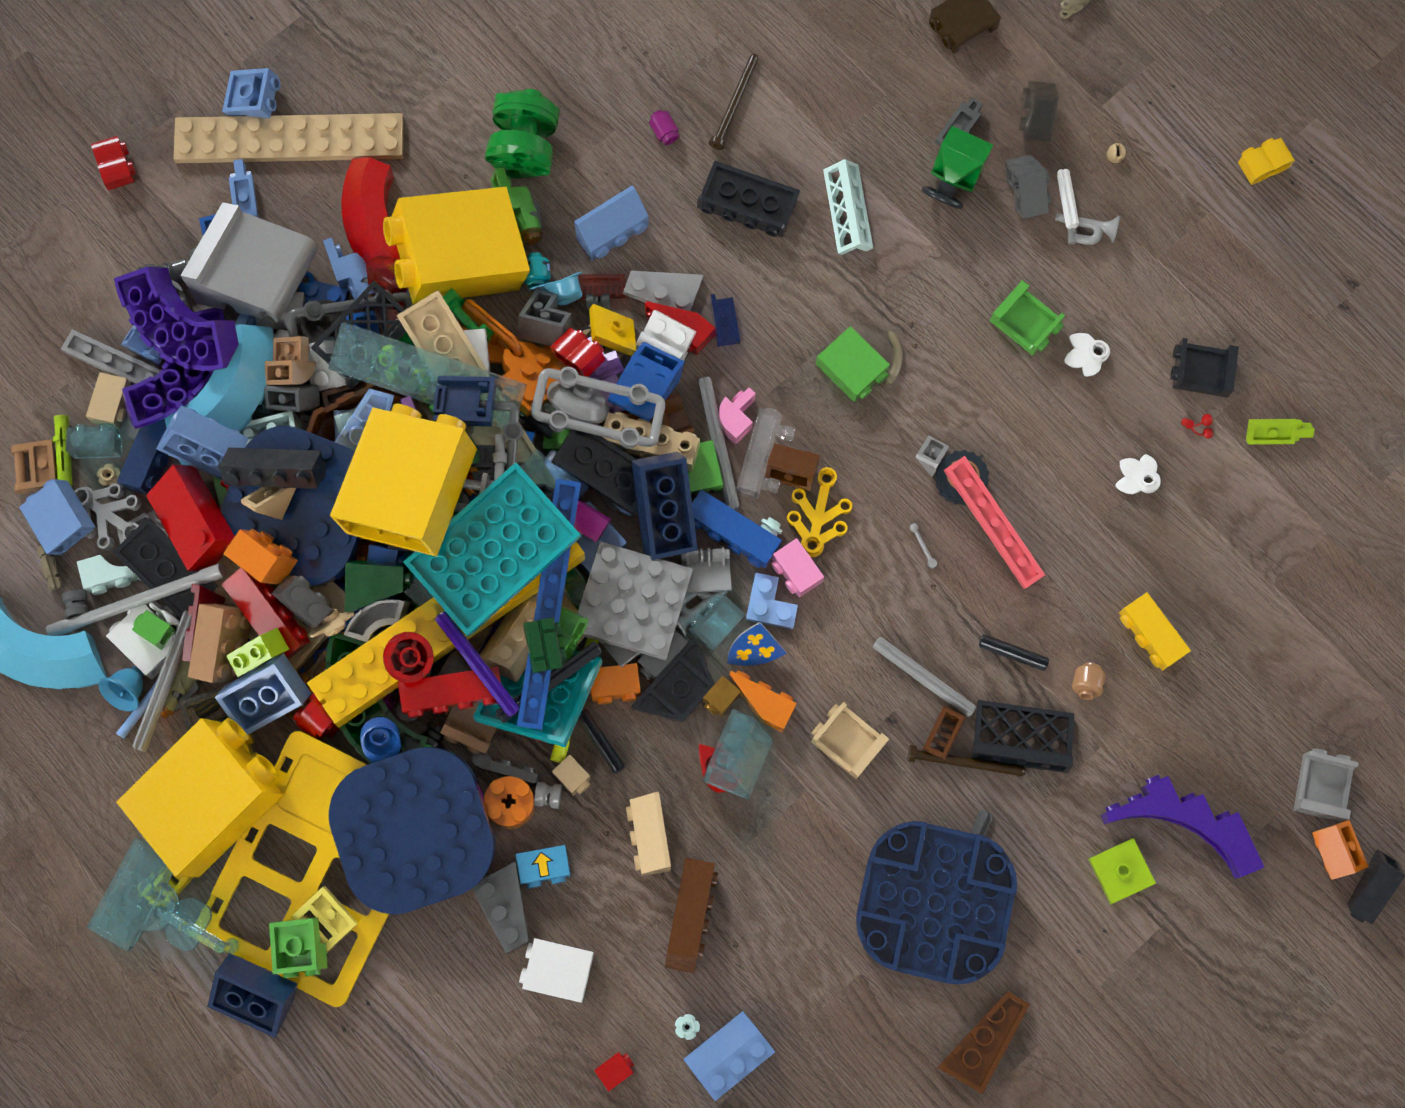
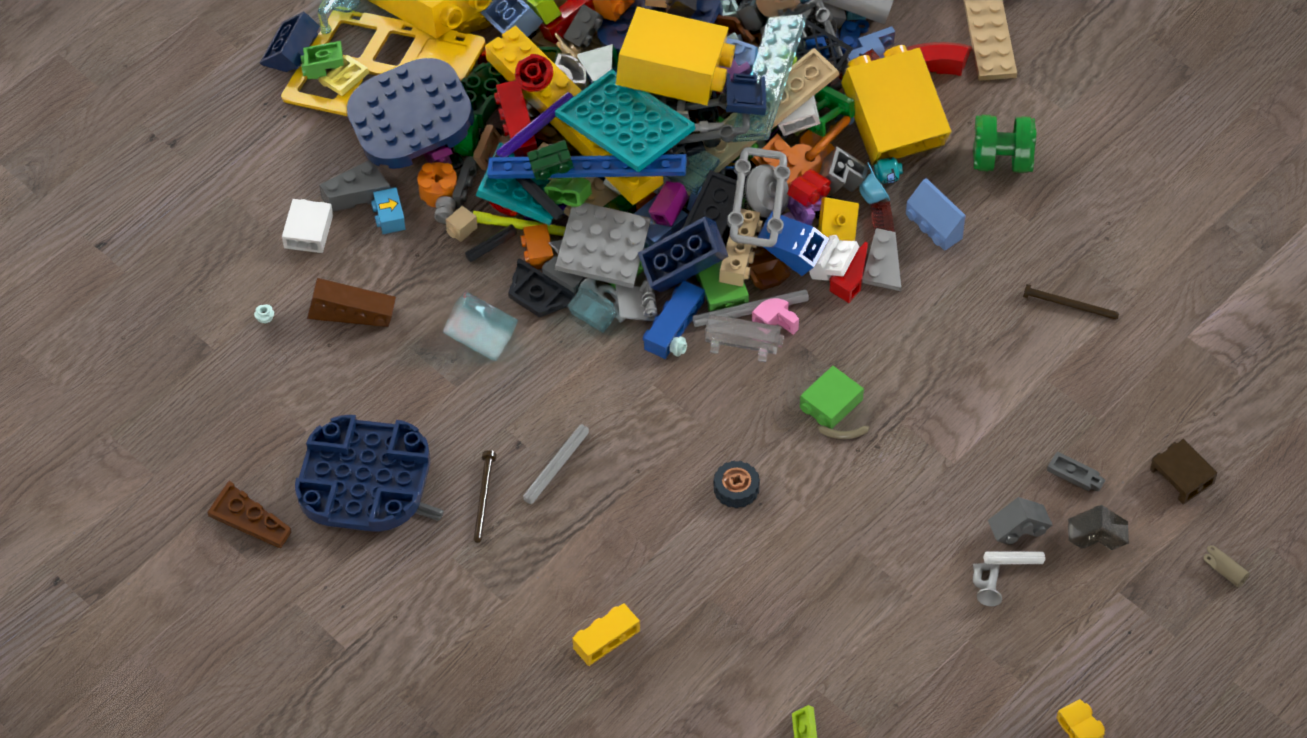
camera: 90 degrees right, 20 degrees down
blue hat [360,717,401,763] -> none
bright green plate [490,168,542,245] -> none
pearl dark grey wheel [586,293,610,317] -> none
red brick [594,1052,635,1092] -> none
tan slope [626,792,671,876] -> none
magenta brick [649,110,680,146] -> none
medium blue slope [683,1011,775,1101] -> none
black bracket [697,161,800,238] -> none
pearl gold brick [703,676,741,717] -> none
clear blue panel [710,294,740,347] -> none
blue shield [727,622,787,666] -> none
orange slope [729,670,797,733] -> none
light blue plate [746,573,798,630] -> none
reddish brown brick [765,443,820,491] -> none
bright pink brick [771,538,824,598] -> none
yellow plant [786,467,852,557] -> none
tan panel [811,702,889,779] -> none
light aqua fence [823,159,873,255] -> none
light grey hinge [910,523,937,569] -> none
light grey slope [915,436,949,477] -> none
green piece [922,126,993,209] -> none
reddish brown slope [922,706,966,760] -> none
coral plate [944,456,1045,589] -> none
black fence [971,700,1074,773] -> none
black axle [979,634,1049,671] -> none
bright green panel [990,280,1065,356] -> none
white plate [1064,333,1110,377] -> none
medium nougat head [1072,662,1106,700] -> none
lime plate [1088,838,1156,905] -> none
dark purple arch [1101,775,1264,879] -> none
tan hinge [1107,143,1126,163] -> none
white plate [1116,454,1161,494] -> none
black panel [1170,338,1239,398] -> none
red piece [1181,414,1214,439] -> none

